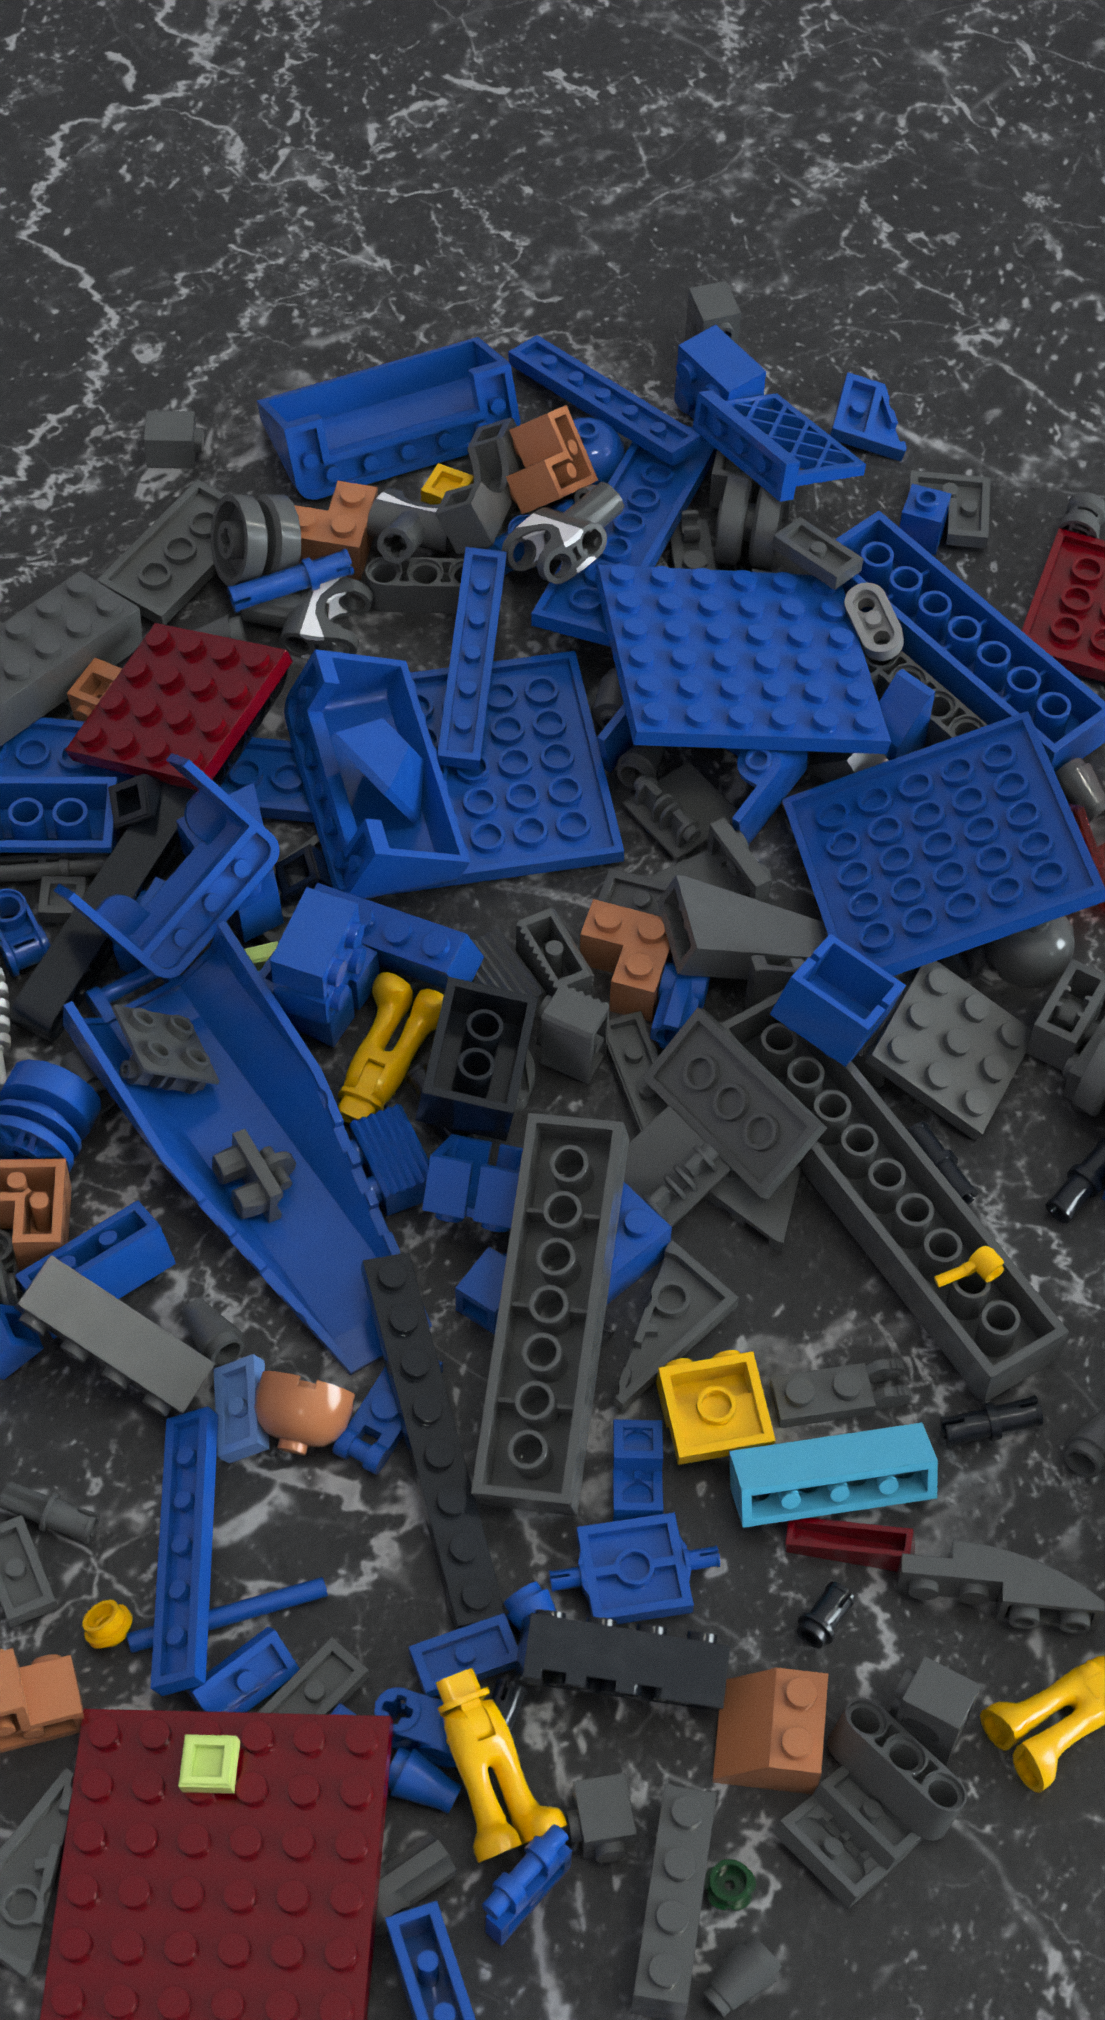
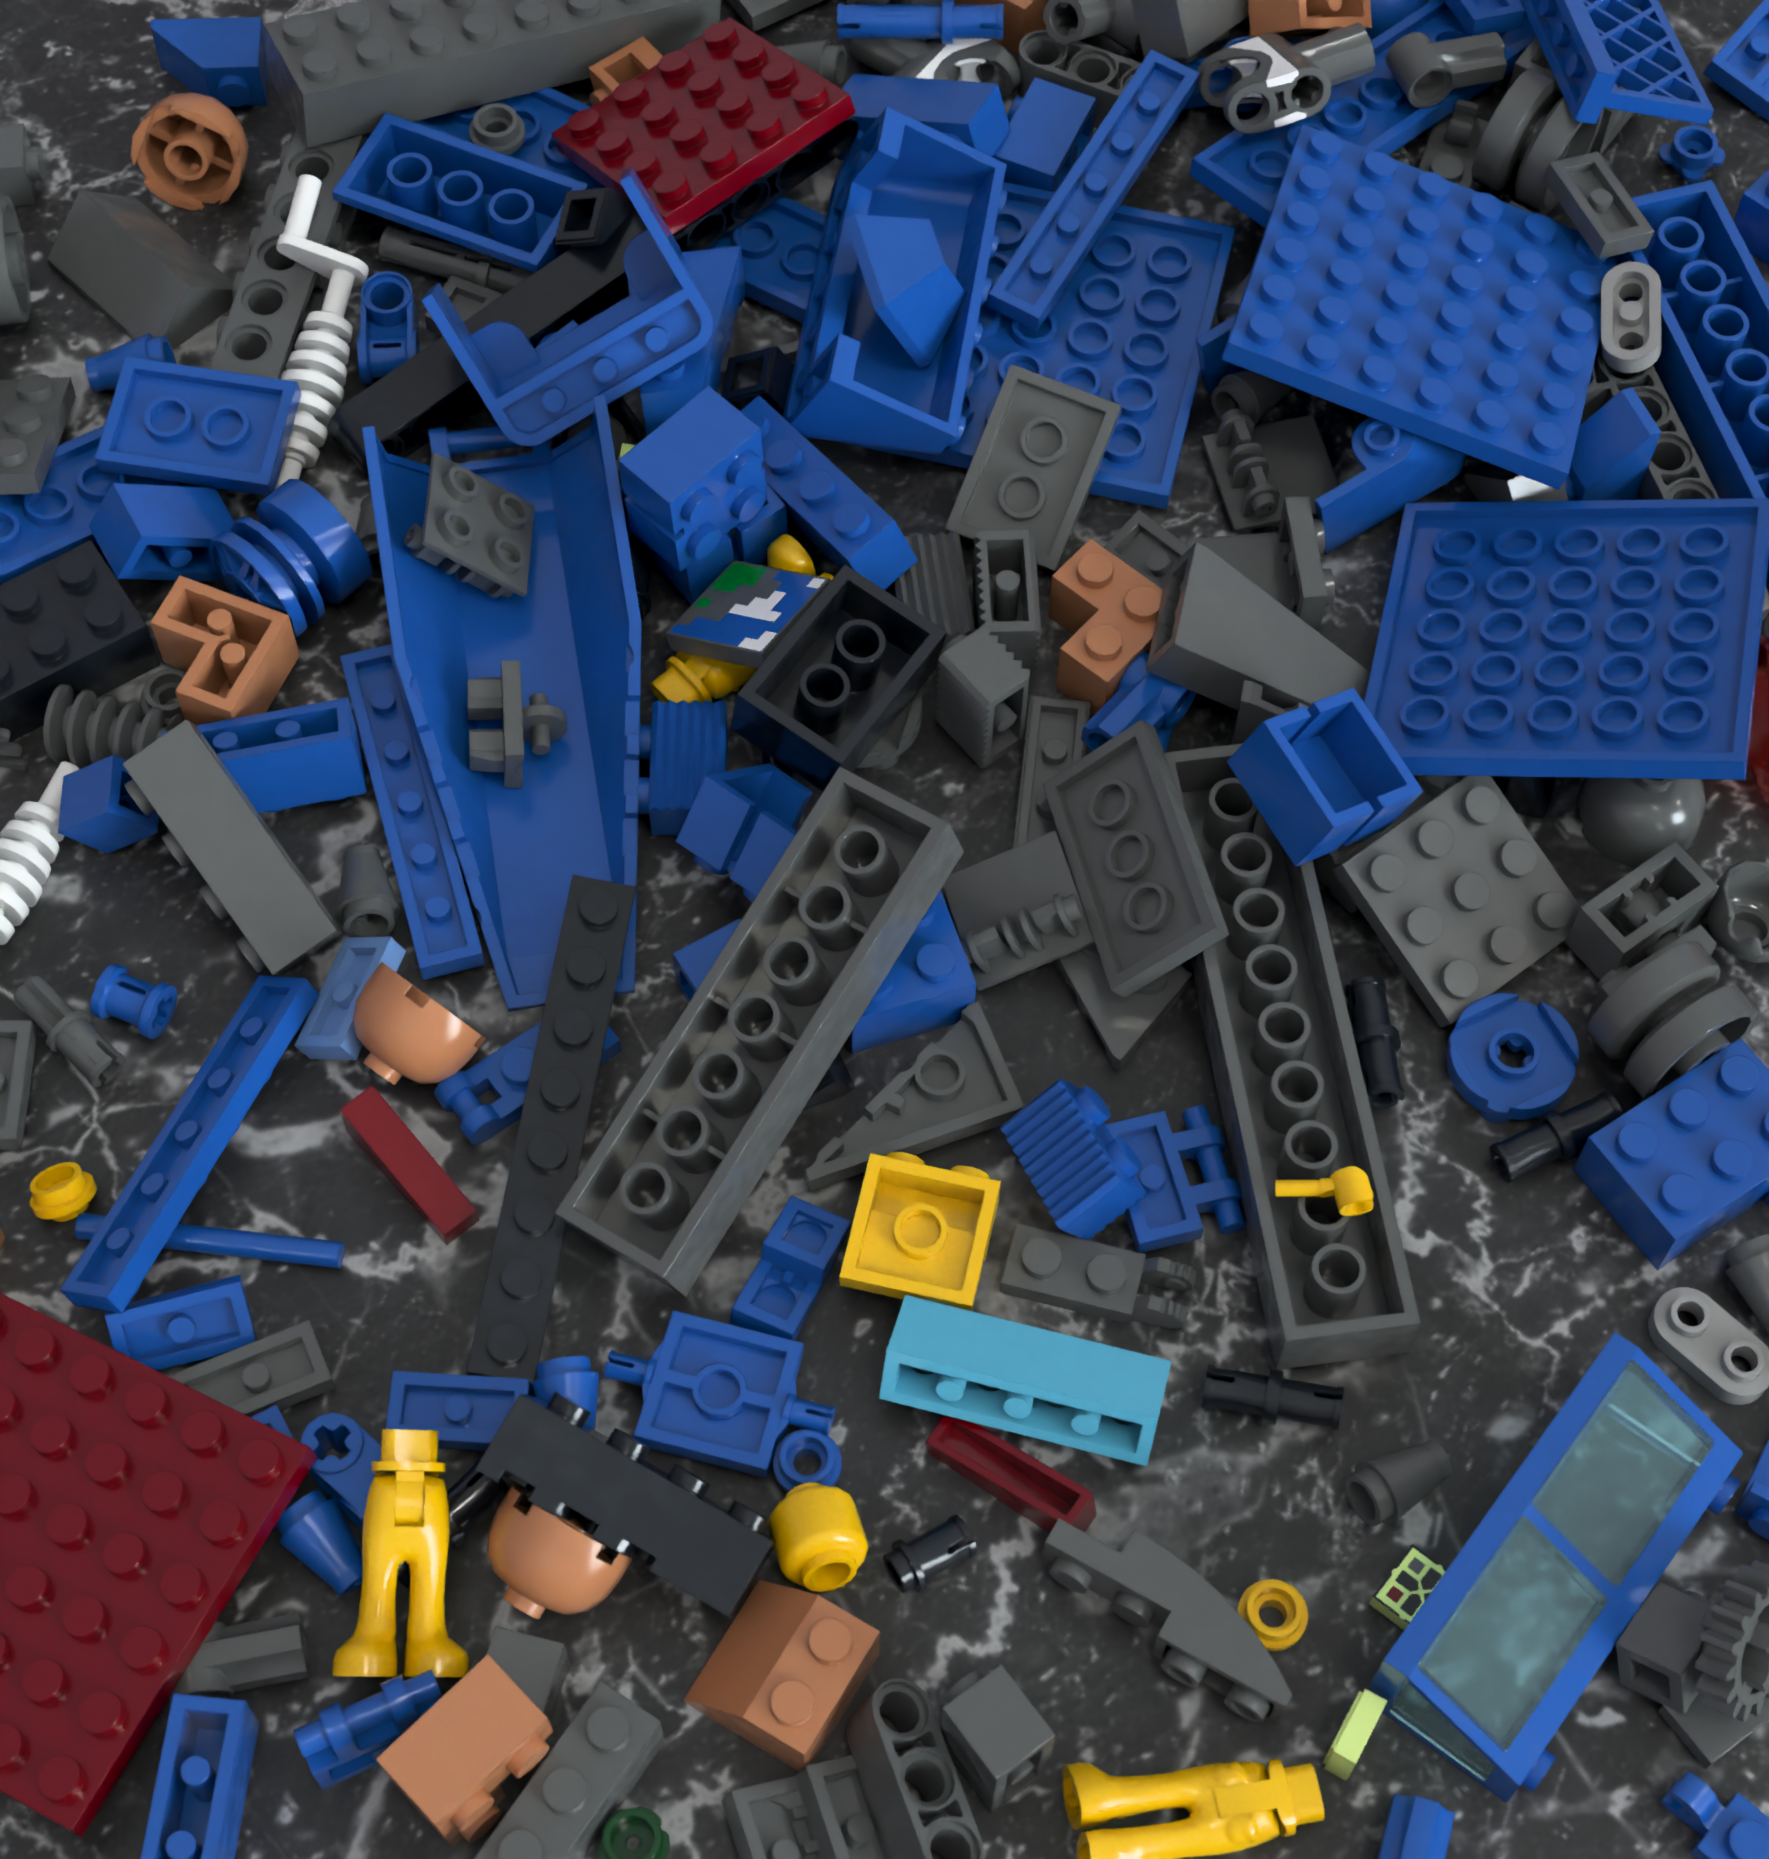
camera: 25 degrees right, 5 degrees up
yellowish green tile [178,1734,240,1794] -> none
none -> blue bush [90,963,177,1039]
none -> dark red piece [339,1085,479,1245]
none -> blue plate [340,644,485,980]
none -> nougat brick [376,1654,554,1848]
none -> dark grey plate [469,103,526,155]
none -> nougat cylinder [487,1485,633,1619]
none -> tile [665,560,831,669]
none -> yellow head [768,1482,868,1592]
none -> blue plate [773,1429,842,1493]
none -> blue brick [837,74,1011,160]
none -> dark grey plate [945,364,1122,574]
none -> blue brick [992,77,1096,192]
none -> blue brick [1000,1078,1147,1240]
none -> blue plate [1106,1105,1246,1253]
none -> yellow plate [1237,1579,1308,1651]
none -> dark grey piece [1386,32,1507,108]
none -> blue plate [1445,993,1579,1124]
none -> blue plate [1658,125,1725,182]

